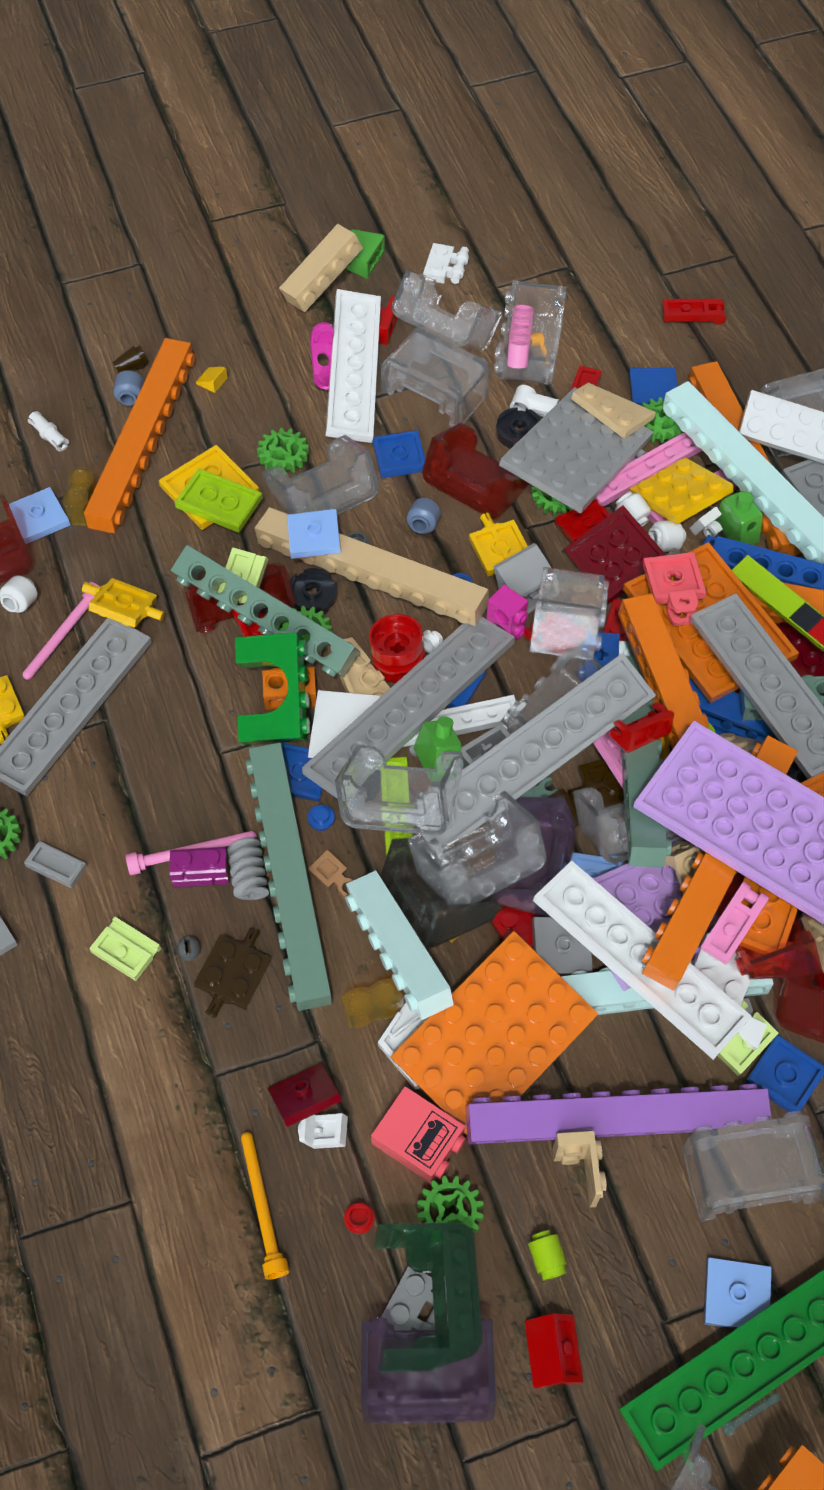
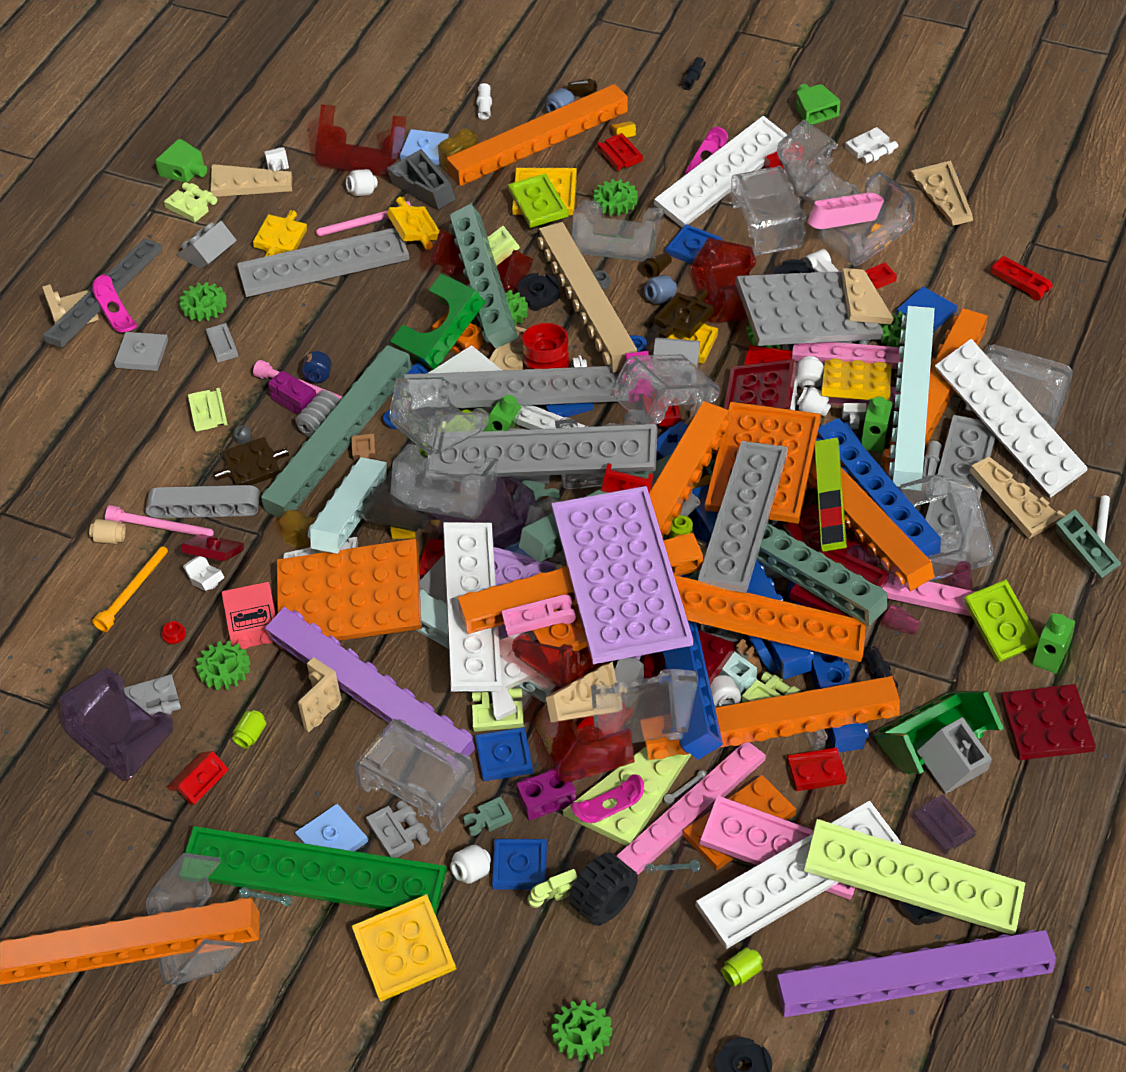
camera: 45 degrees right, 10 degrees down
tan brick [279,224,363,312] -> none
light blue plate [287,509,341,559] -> none
clear green windscreen [374,1223,482,1372] -> none
coral plate [643,552,706,626] -> none
none -> tan brick [89,519,126,544]
none -> bright pink piece [105,505,214,536]
none -> light grey beam [146,485,260,518]
none -> dark blue head [302,351,332,383]
none -> light grey plate [366,800,430,858]
none -> dark grey wedge [387,149,456,209]
none -> red plate [597,133,643,171]
none -> dark brown cone [642,252,672,278]
none -> dark brown plate [653,289,714,339]
none -> black pin [681,57,706,91]
none -> tan wing [911,161,973,226]

